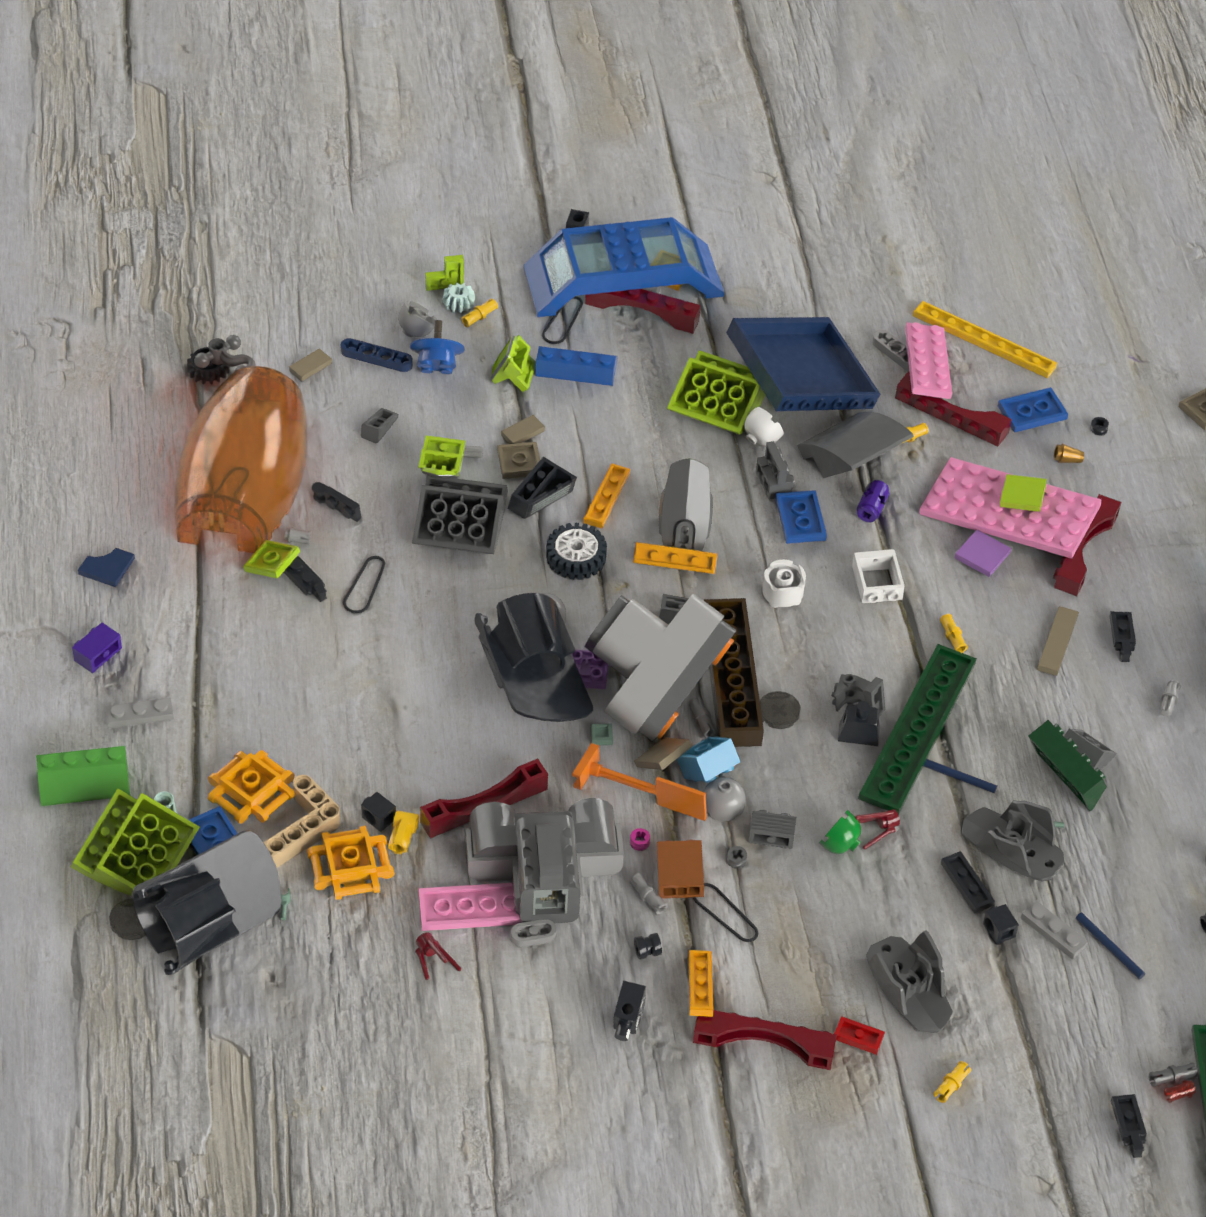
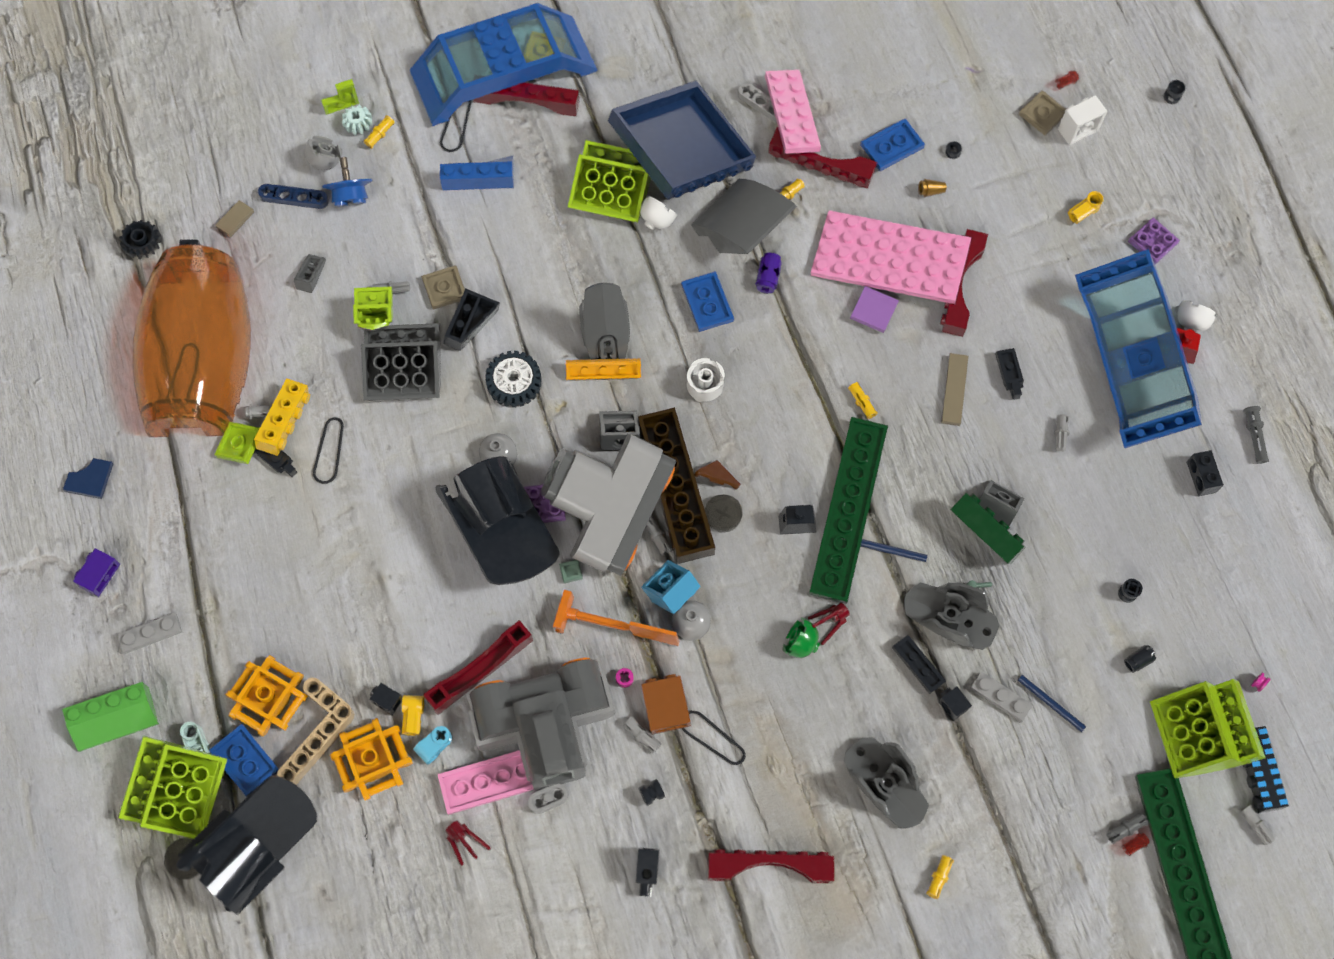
camera: 10 degrees left, 20 degrees up
dark grey piece [194,335,256,381] -> none
sand green hand [281,888,291,920] -> none
black hinge [311,482,362,522] -> none
lime piece [491,335,536,392] -> none
dark tan tile [501,415,545,444] -> none
black brick [566,209,589,228] -> none
light orange tile [583,463,630,529] -> none
dark tan tile [634,738,692,770] -> none
light orange tile [688,950,713,1017] -> none
dark grey bush [727,846,747,869] -> none
dark grey brick [749,810,797,849] -> none
dark grey brick [756,441,795,500] -> none
dark grey tile [831,674,885,717] -> none
red plate [834,1016,885,1055] -> none
white window [852,549,905,603] -> none
yellow tile [913,301,1057,378] -> none
lime tile [1000,474,1047,512] -> none
black hinge [1111,1094,1147,1158] -> none
none -> yellow brick [254,378,310,456]
none -> medium azure piece [413,726,452,765]
none -> reddish brown tile [694,460,741,490]

